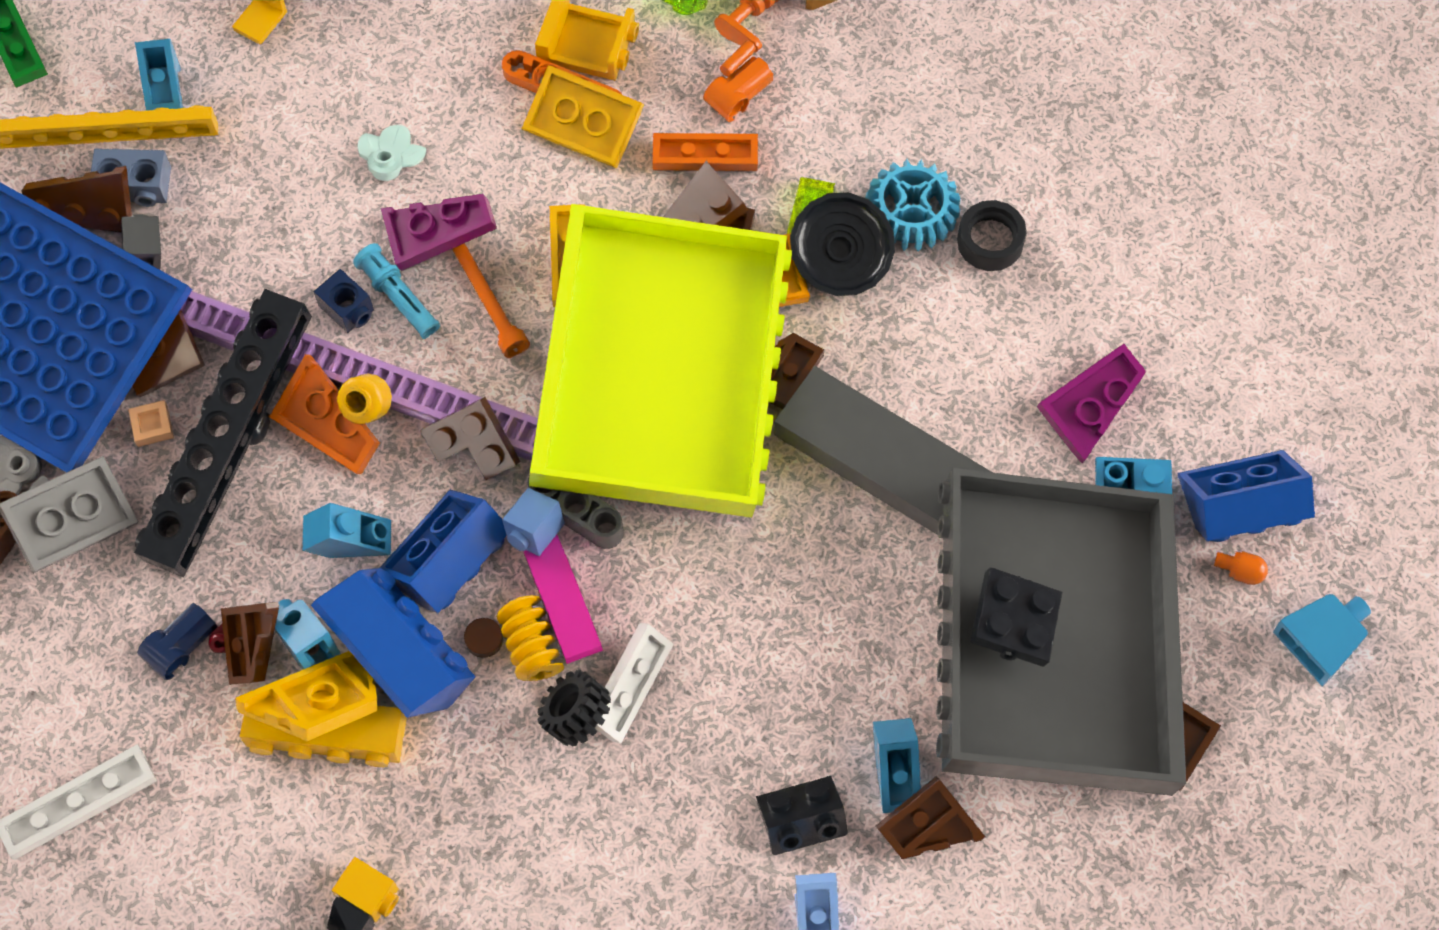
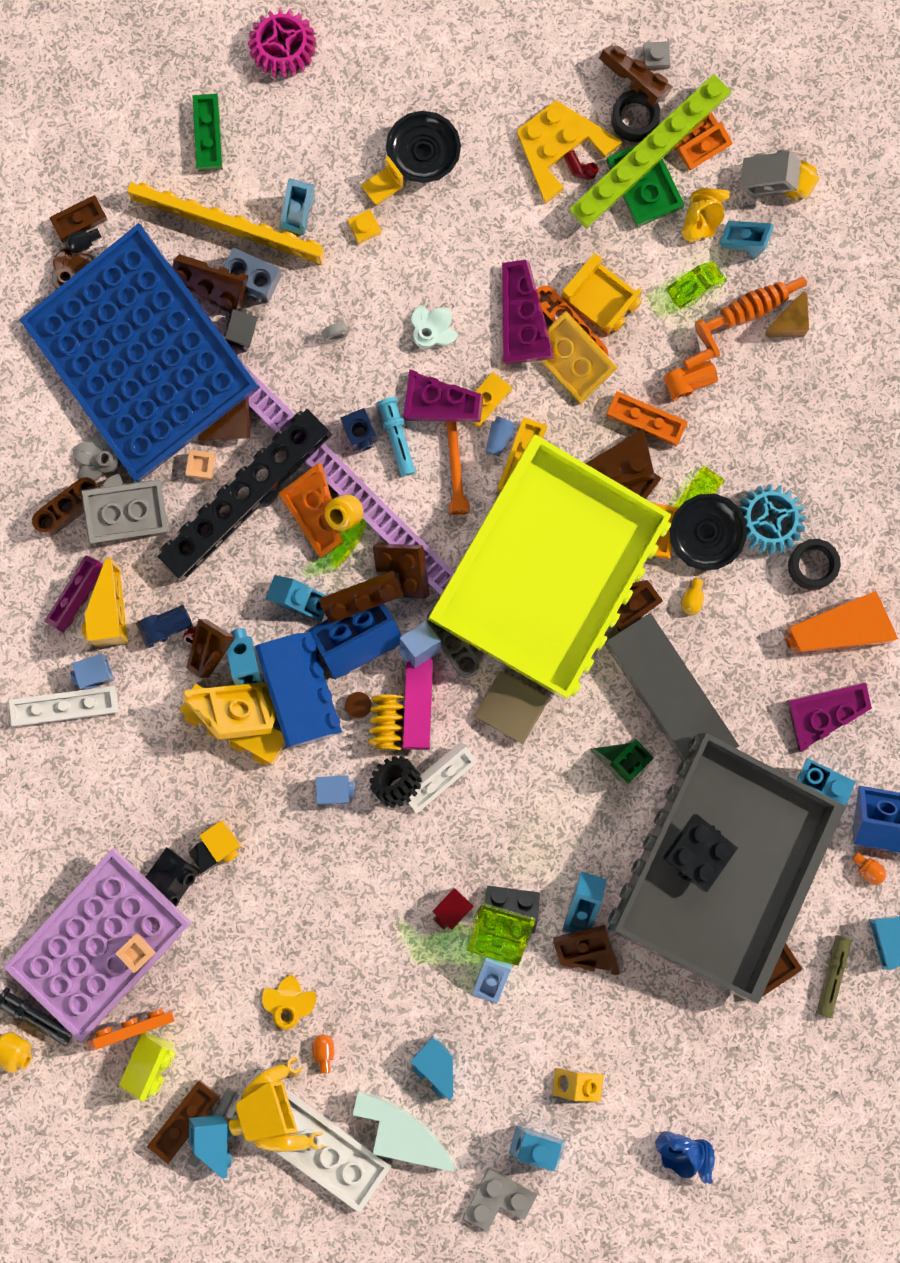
camera: 20 degrees right, 15 degrees up
none -> magenta plate [44,555,103,633]
none -> medium blue brick [70,653,114,690]
none -> yellow slope [81,558,128,648]
none -> medium blue brick [316,775,355,805]
none -> reddish brown plate [320,571,404,624]
none -> light grey tile [321,322,349,343]
none -> clear neon green slope [330,518,367,570]
none -> yellow plate [347,209,382,244]
none -> dark red brick [432,888,474,930]
none -> clear neon green slope [466,903,536,966]
none -> yellow plate [472,372,512,428]
none -> dark tan slope [474,671,549,745]
none -> medium blue cone [485,416,516,457]
none -> magenta wing [502,259,555,365]
none -> dark green slope [590,739,654,786]
none -> yellow cylinder [681,578,705,615]
none -> orange slope [784,591,898,654]
none -> olive pin [816,935,853,1019]

